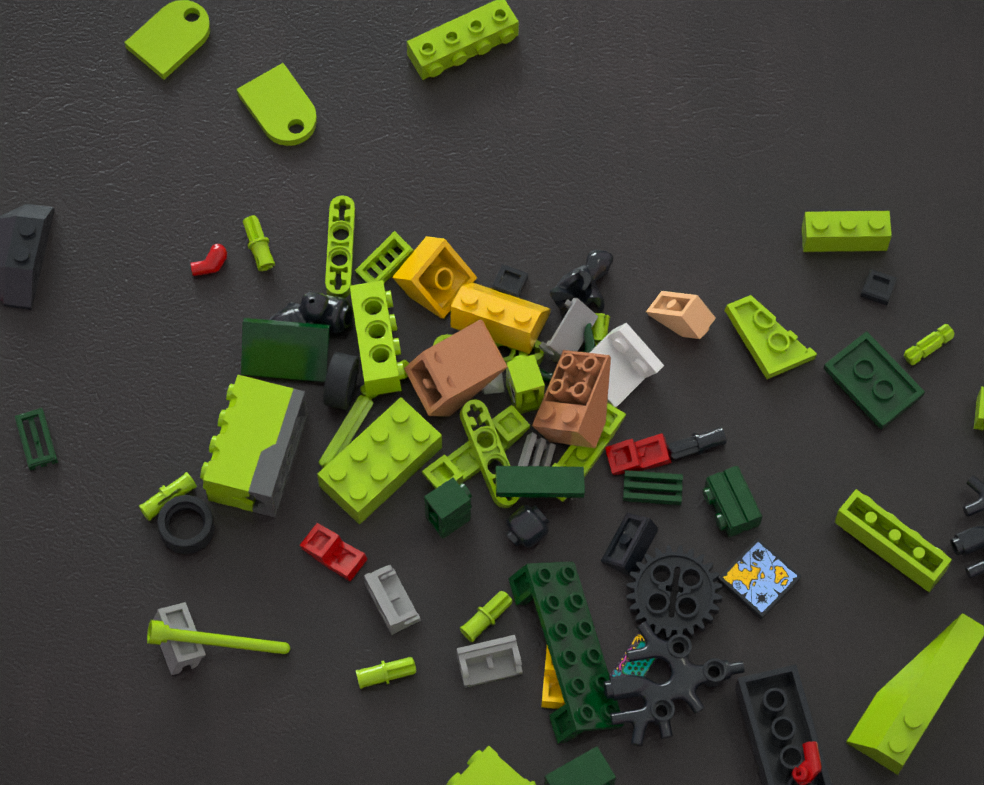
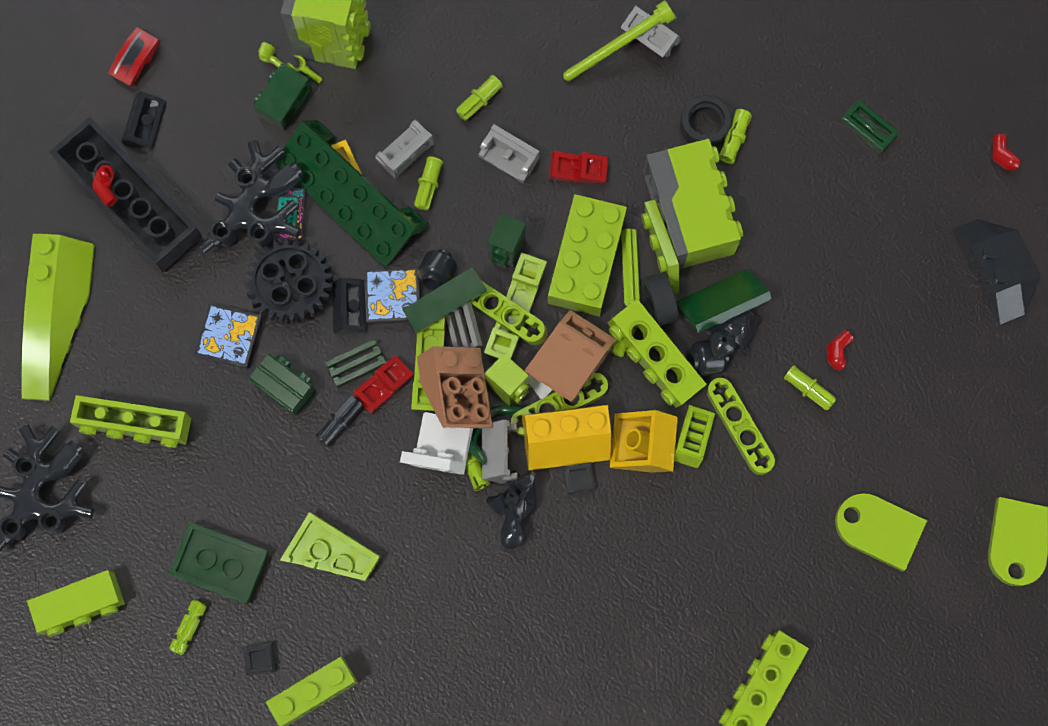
camera: 150 degrees right, 10 degrees up
light nougat slope [646,291,716,339] -> none
none -> tile [364,267,420,324]
none -> lime wing [641,200,679,295]

